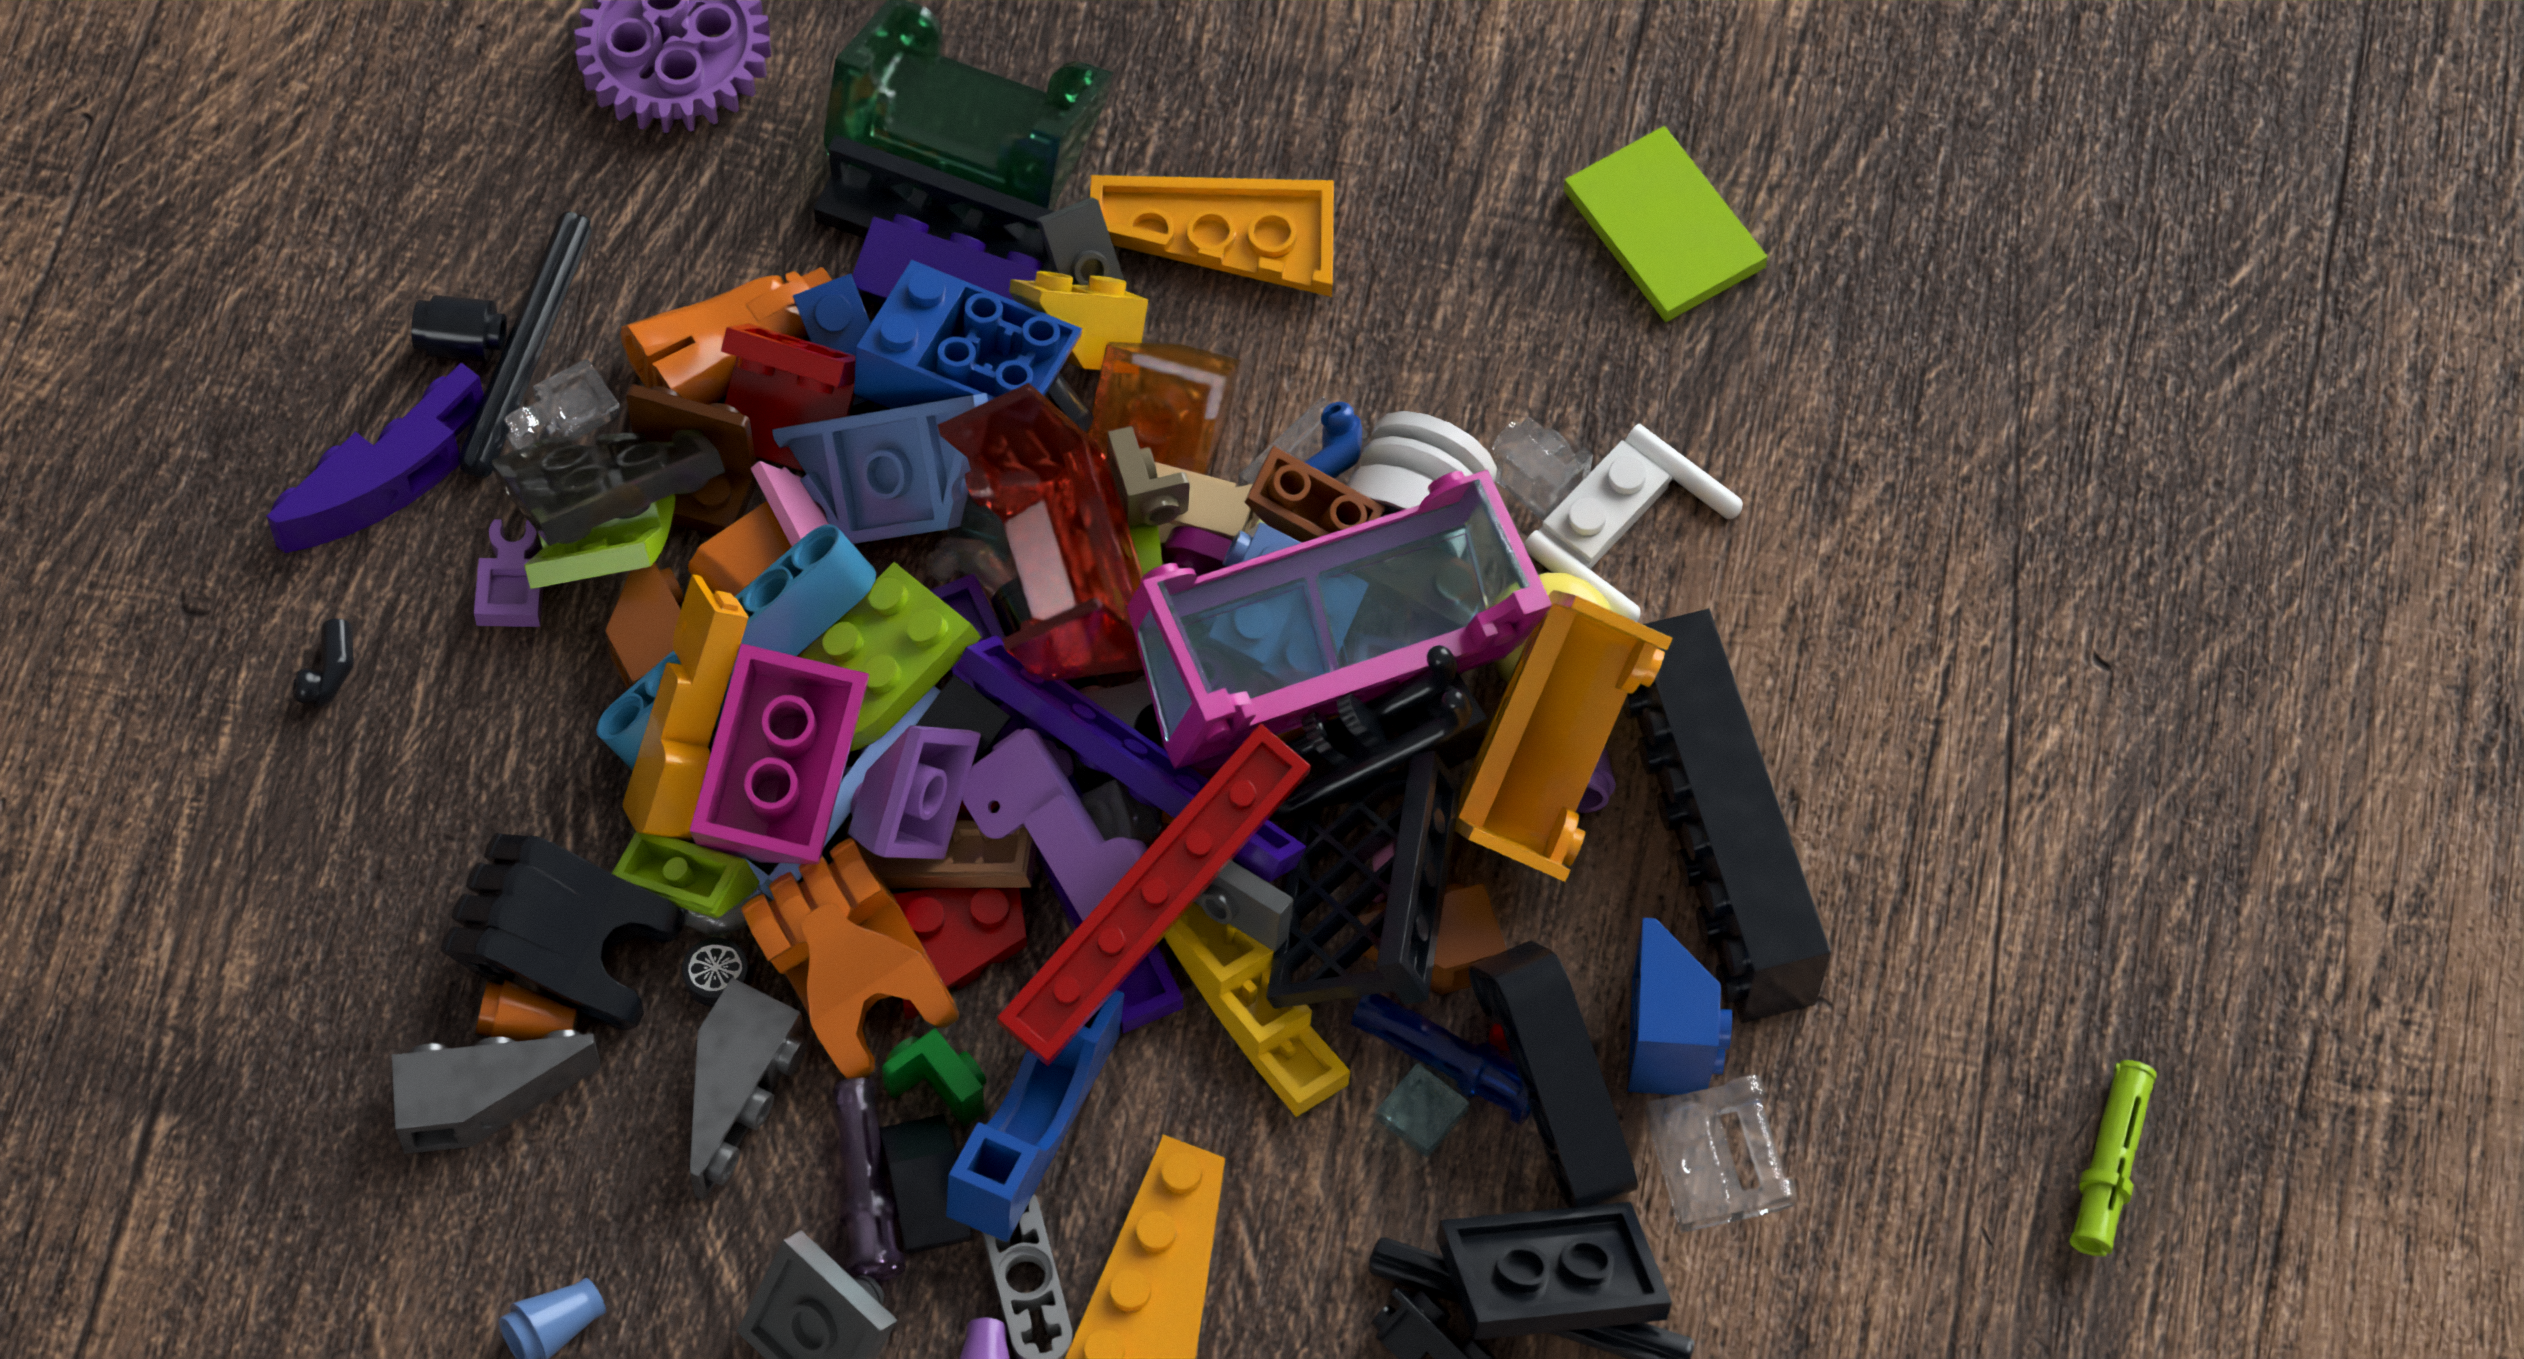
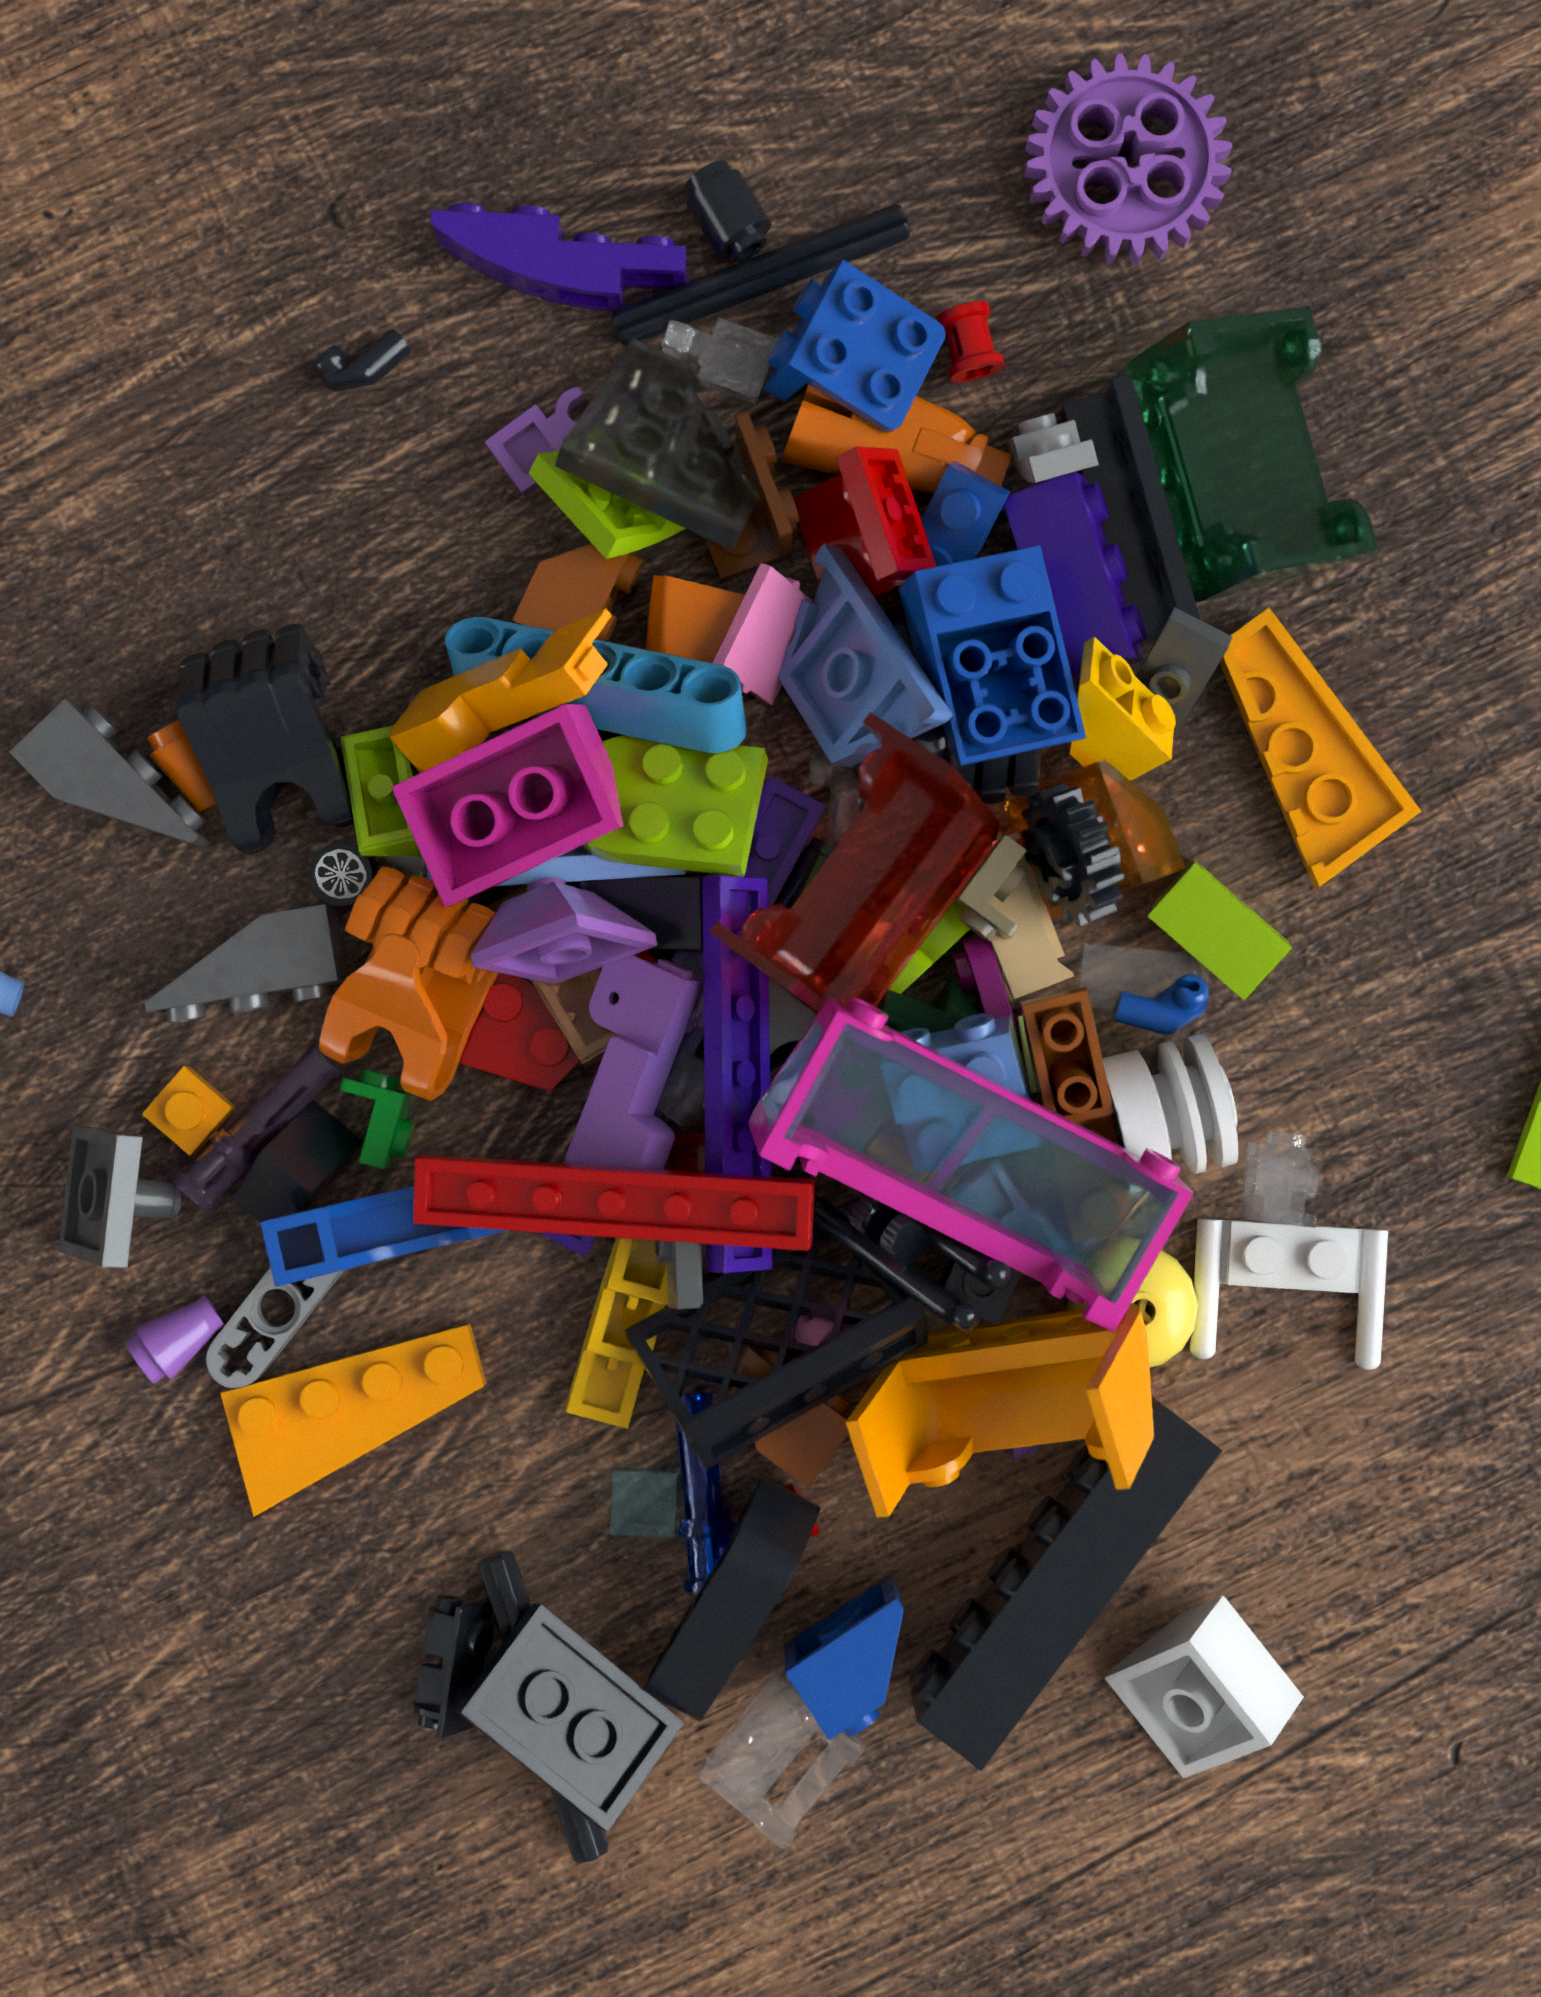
camera: 55 degrees right, 25 degrees up
none -> light orange plate [142,1066,237,1156]
none -> blue bracket [763,260,946,433]
none -> red bush [936,301,1005,383]
none -> light grey slope [1005,413,1098,483]
none -> black gear [1021,782,1124,926]
none -> white slope [1104,1595,1303,1779]
none -> lime hinge [1147,859,1292,1000]

